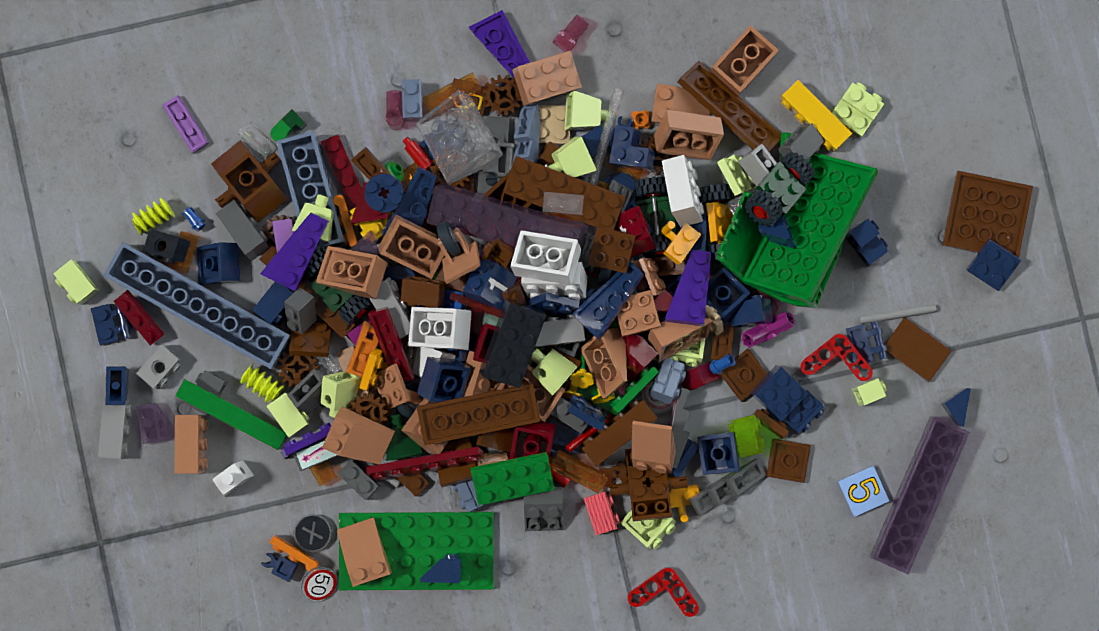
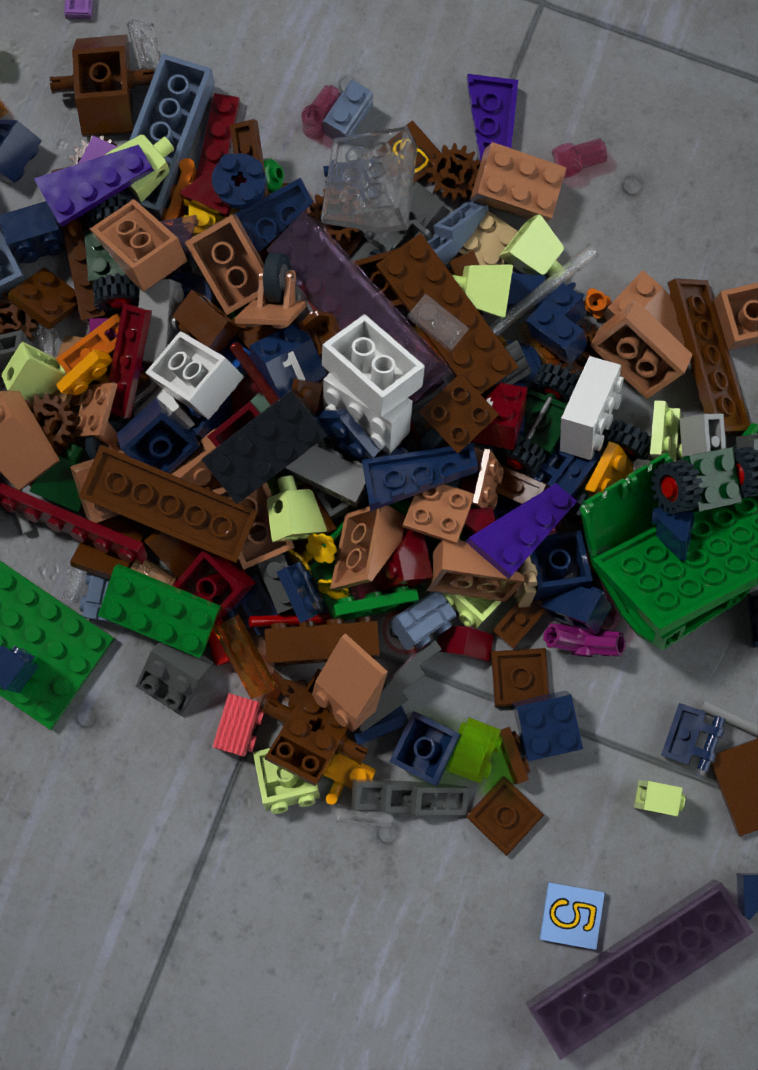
camera: 30 degrees right, 5 degrees down
blue pin [182,206,206,232] -> none
dark grey brick [216,200,270,261] -> none
leg [270,109,307,143] -> none
dark grey brick [284,288,317,335] -> none
reddish brown plate [396,457,429,497] -> none
red cylinder [402,137,434,170] -> none
clear orange plate [422,72,482,116] -> none
red beam [627,567,699,617] -> none
light orange plate [661,221,701,265] -> none
blue pin [709,354,735,374] -> none
dark blue bracket [783,390,825,433] -> none
red beam [801,334,873,382] -> none

